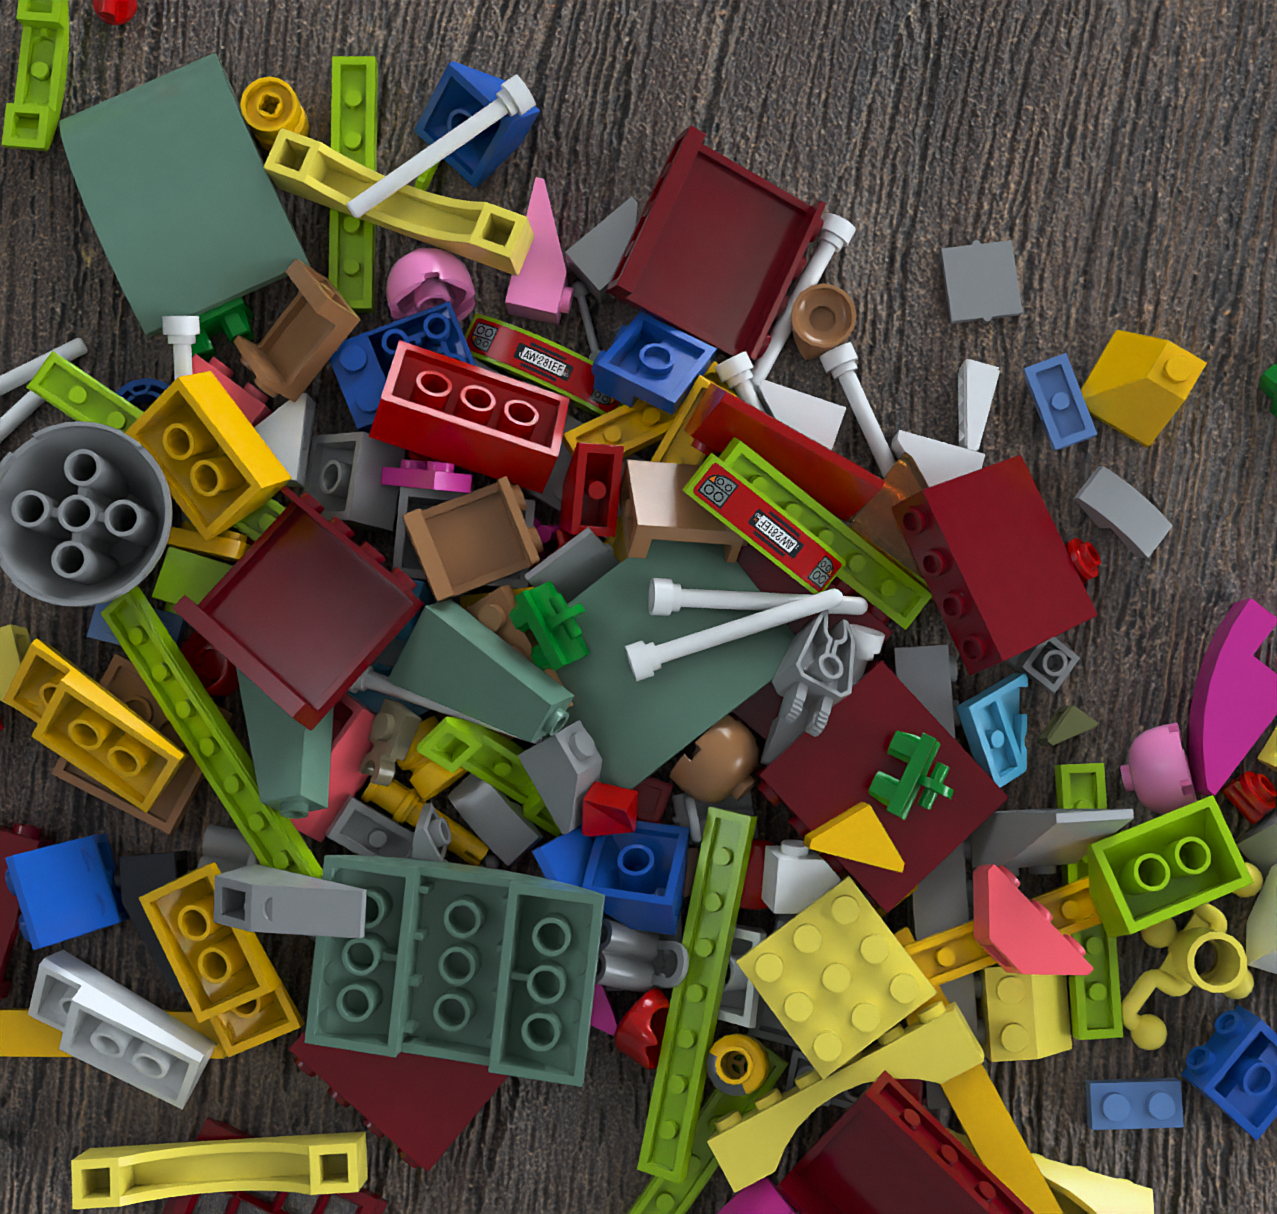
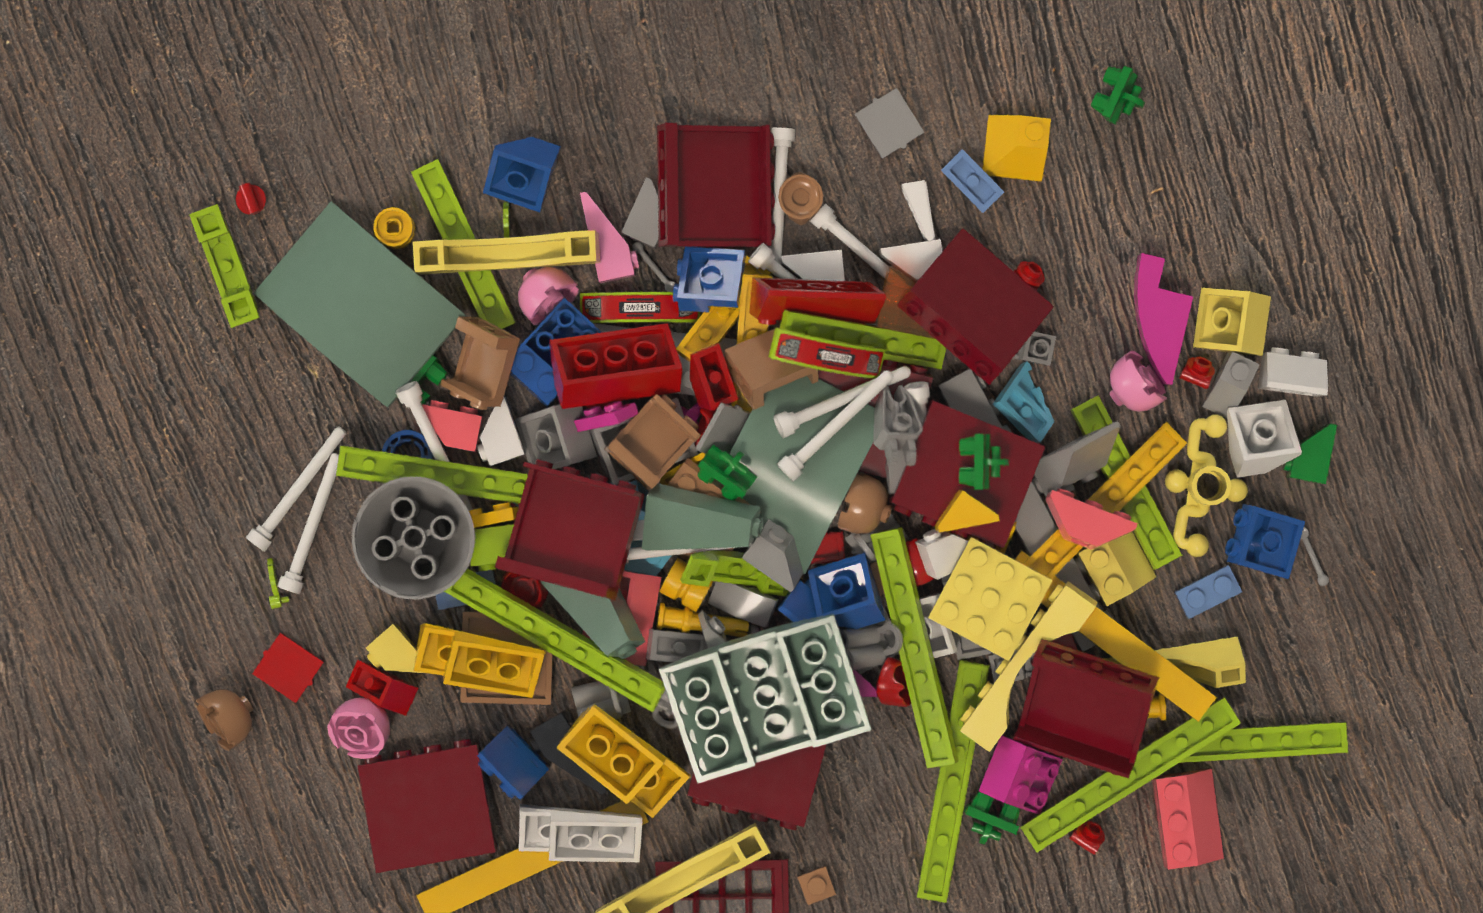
camera: 30 degrees left, 5 degrees up
yellow slope [125,371,292,541] -> none
light grey slope [214,864,366,938] -> none
white piece [347,74,536,218] -> none
dark tan plate [360,698,421,786] -> none
red slope [582,781,638,836] -> none
yellow head [706,1033,770,1096] -> none
olive slope [1037,705,1099,746] -> none
light grey slope [1073,466,1173,558] -> none
lime slope [1087,795,1254,938] -> none

